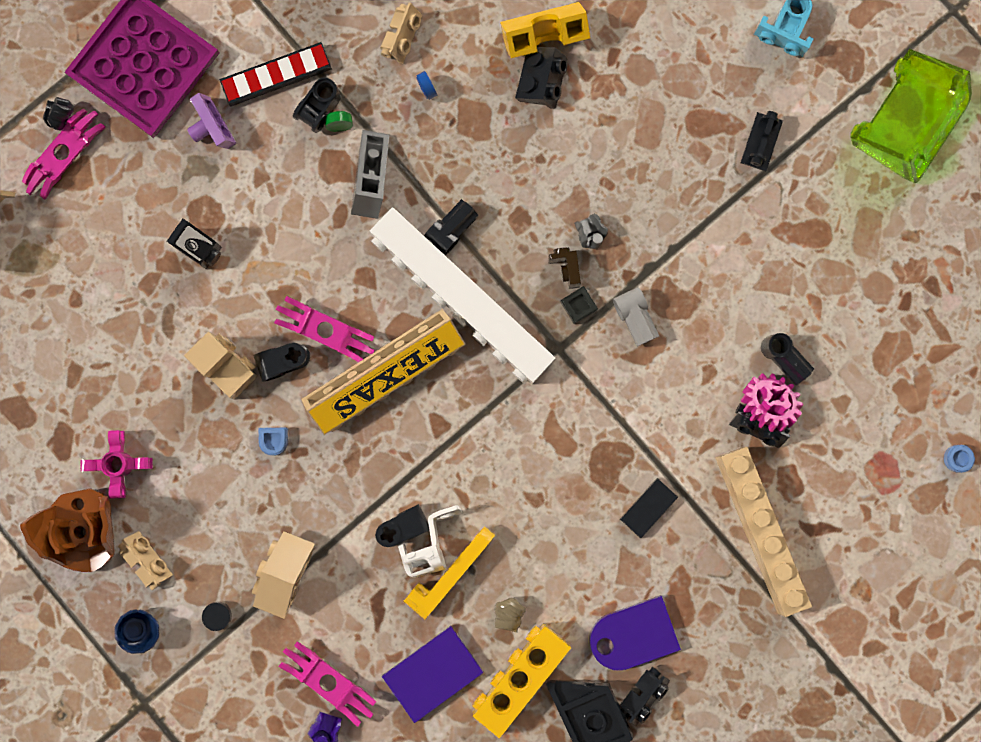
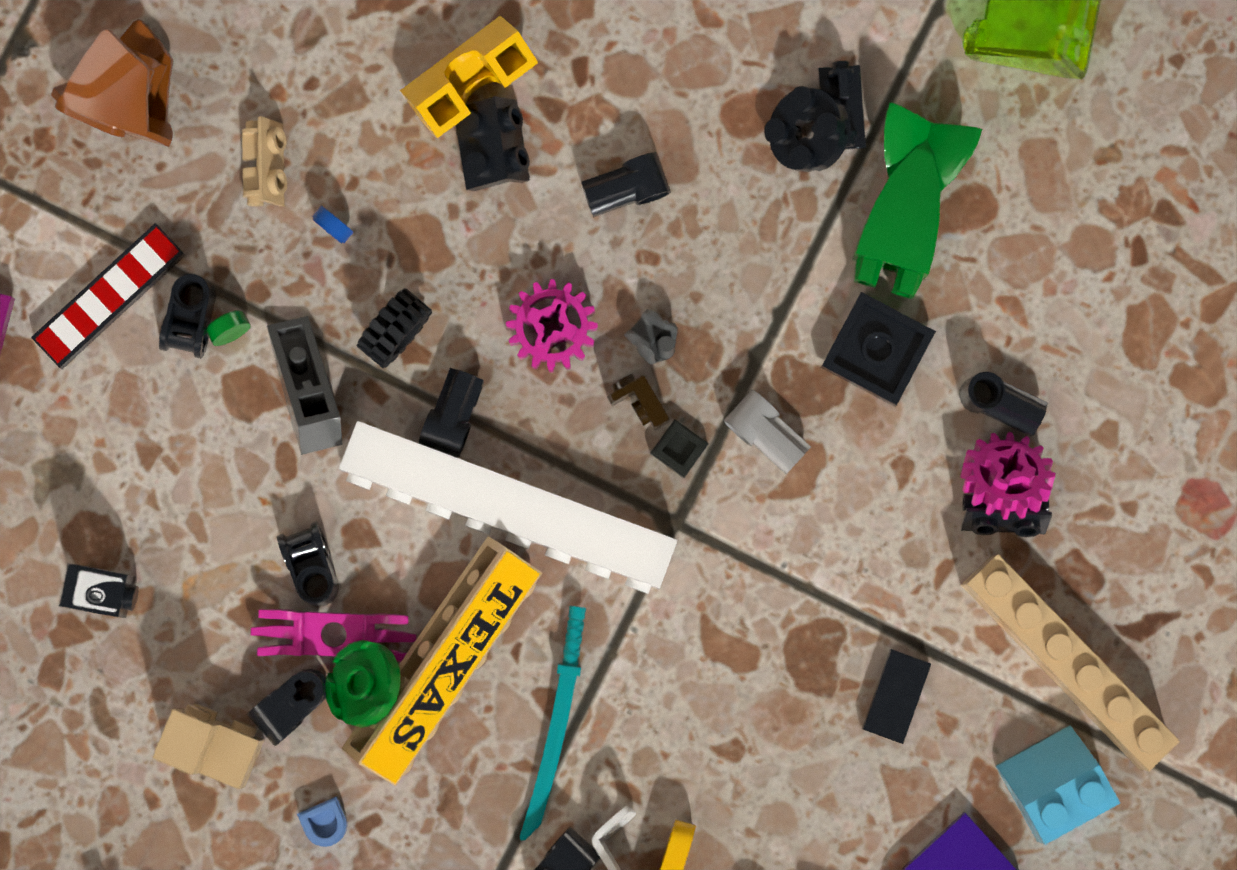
camera: 20 degrees left, 0 degrees up
medium lavender tile [187,93,237,149] -> none
none -> black piece [276,521,339,607]
none -> green tile [325,640,401,728]
none -> black tyre [357,288,432,369]
none -> dark pink gear [506,279,598,373]
none -> teal sword [519,605,586,841]
none -> black piece [581,152,671,217]
none -> black plate [764,86,849,173]
none -> black plate [820,292,936,407]
none -> green hips [852,102,982,299]
none -> medium azure slope [995,725,1120,845]

